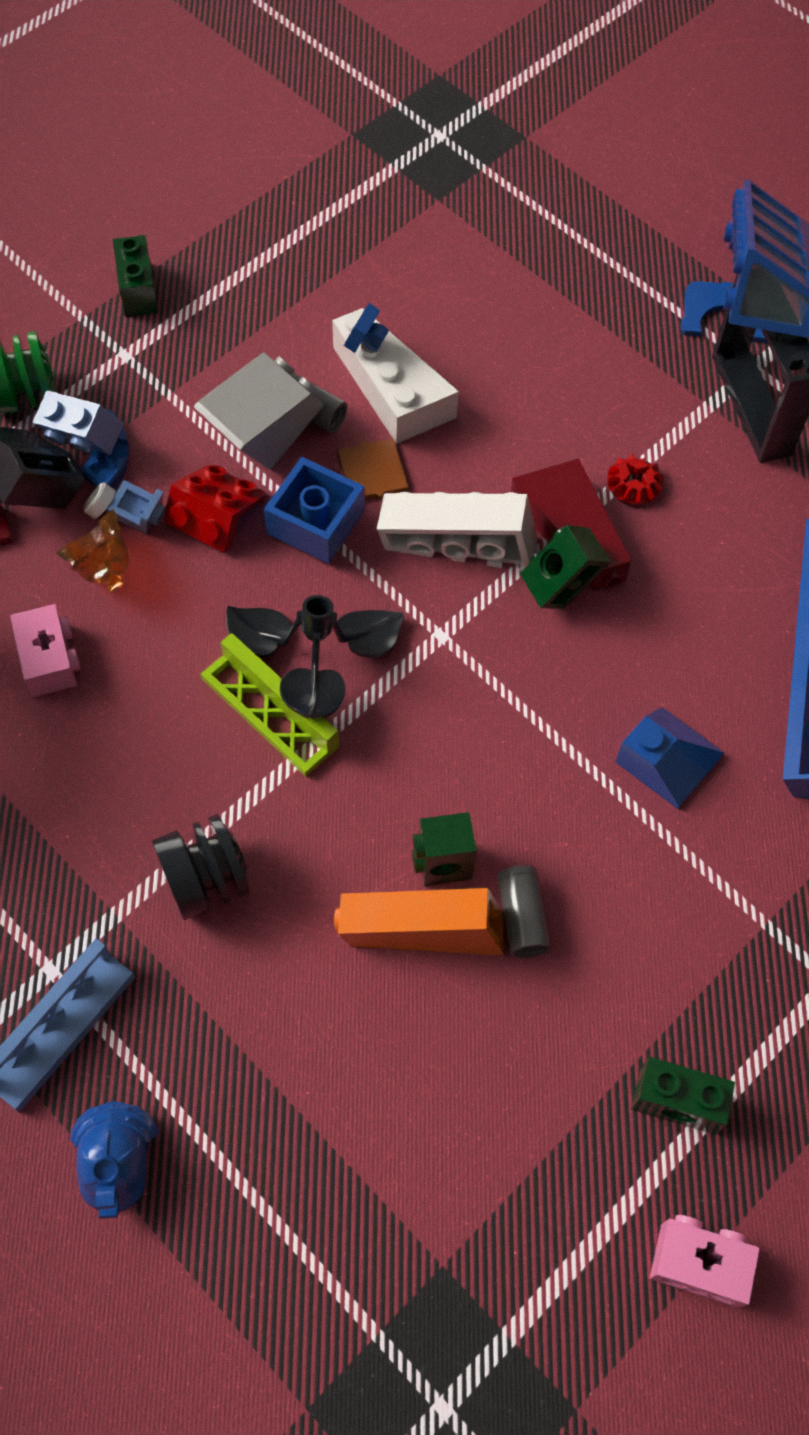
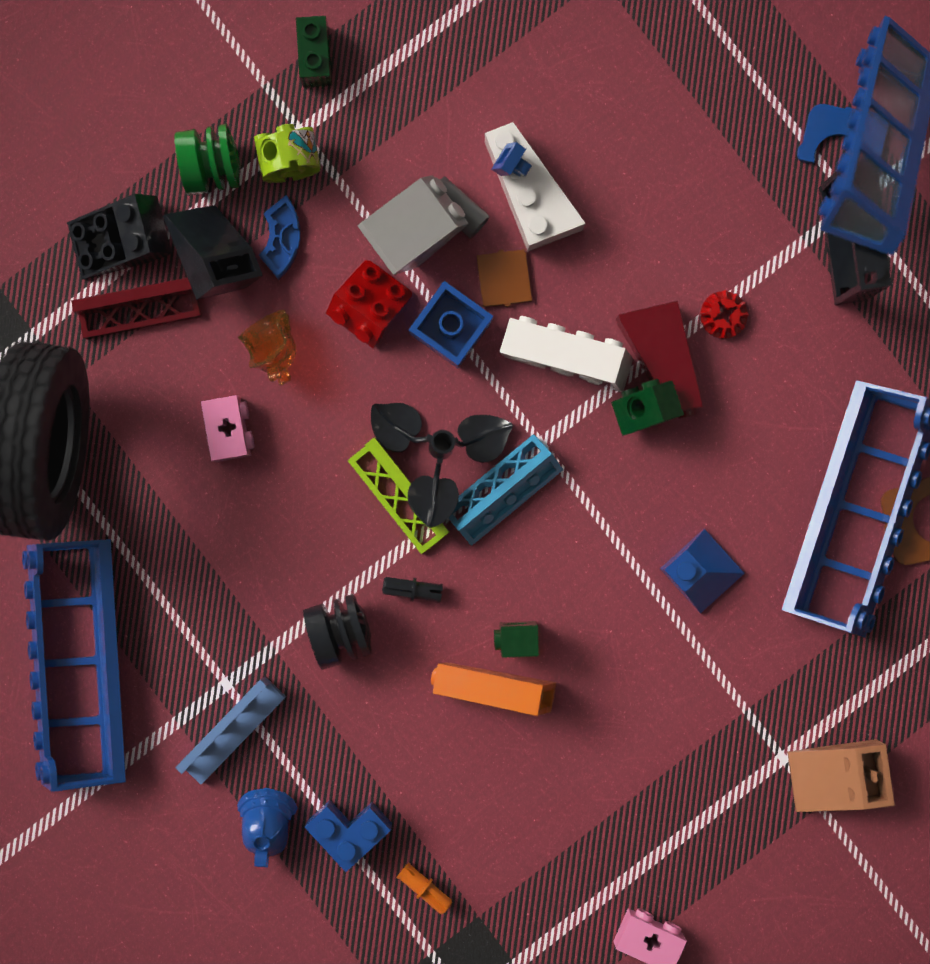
camera: 10 degrees right, 25 degrees up
medium blue brick [33,391,124,455] -> none
white tile [83,483,116,519] -> none
medium blue bracket [107,480,166,534] -> none
dark grey pin [497,866,551,958] -> none
dark green brick [631,1056,735,1135] -> none
none -> lime brick [254,124,321,183]
none -> blue brick [305,800,393,872]
none -> black axle [382,577,443,603]
none -> orange axle [396,862,452,914]
none -> dark azure fence [449,434,563,546]

